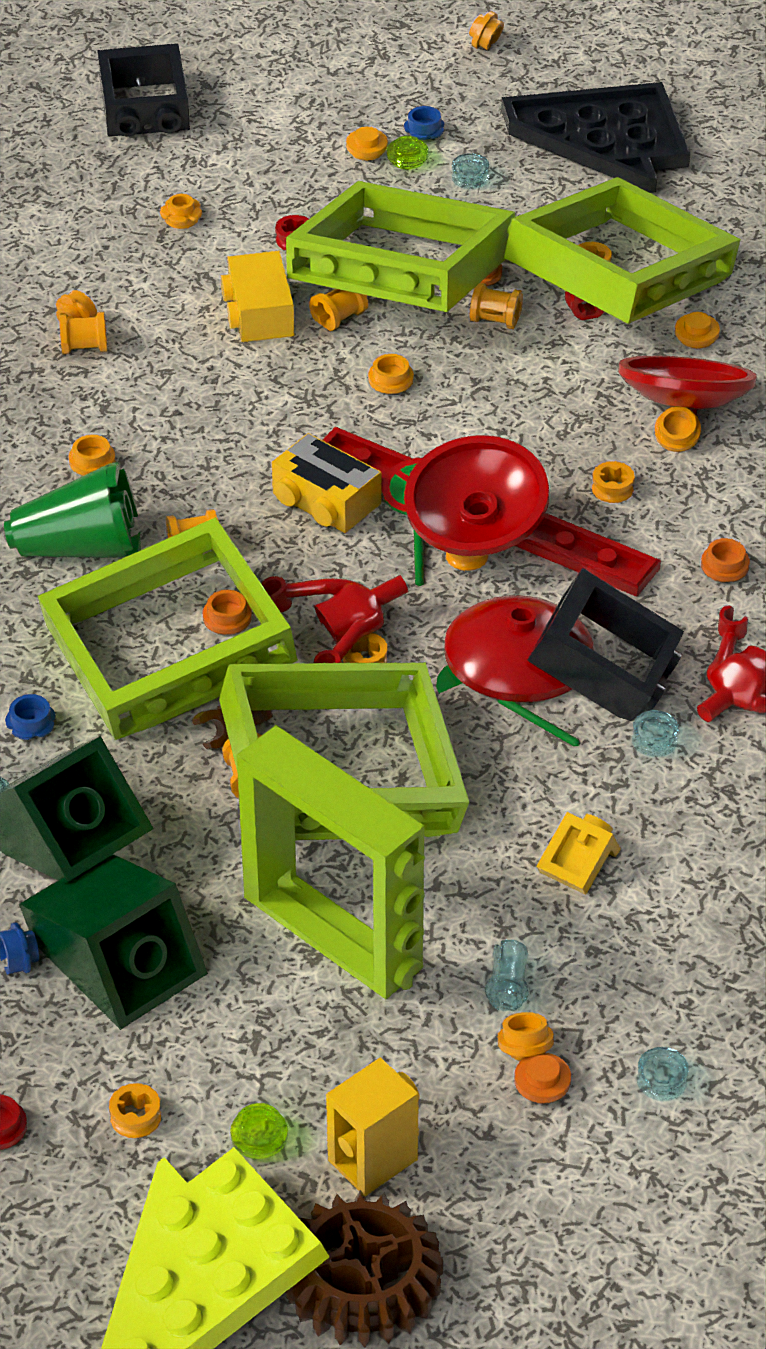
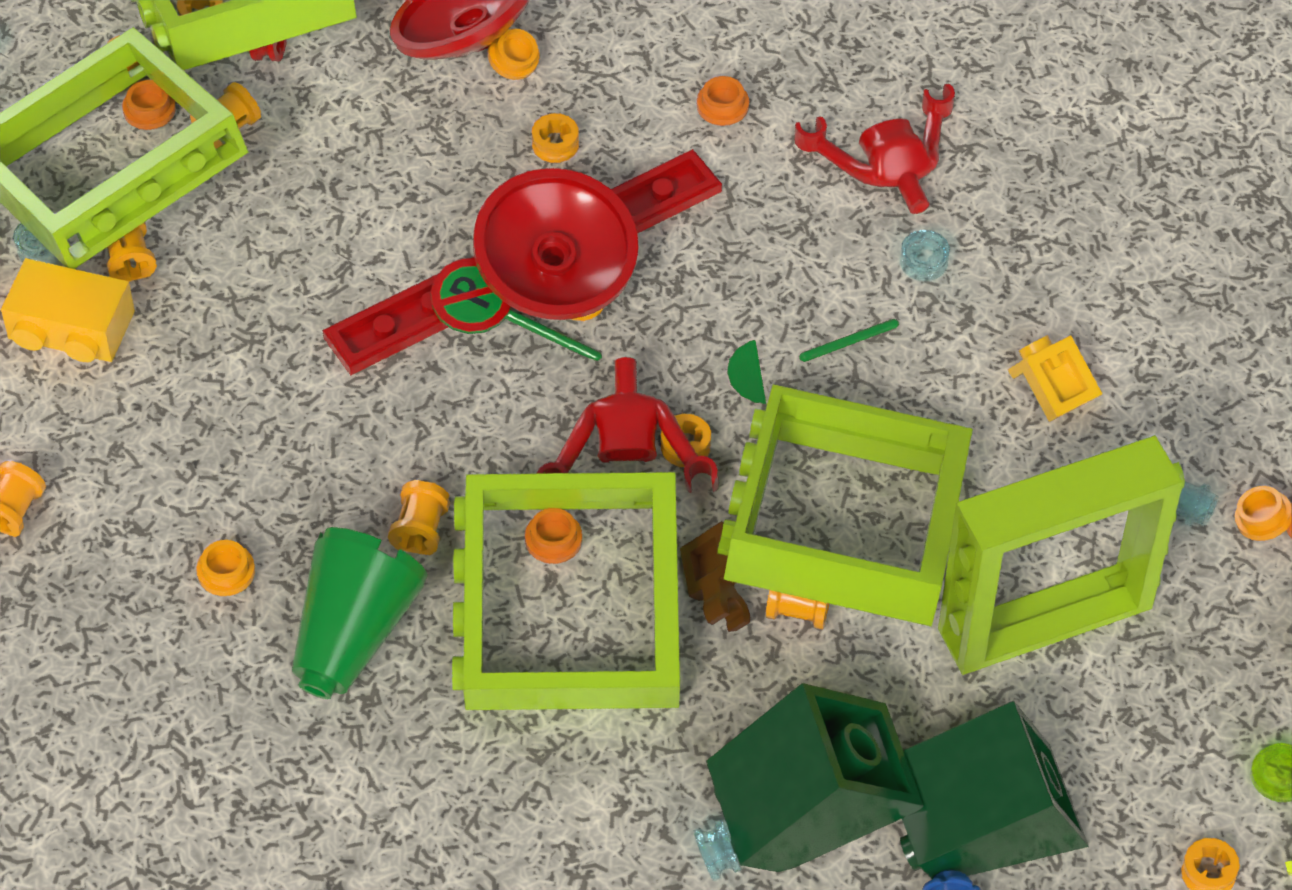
camera: 65 degrees left, 10 degrees up
blue plate [5,694,56,740] -> none
yellow brick [272,433,381,533] -> none
light orange plate [368,354,414,394] -> none
red dish [444,595,594,702] -> none
black window [527,568,684,721] -> none

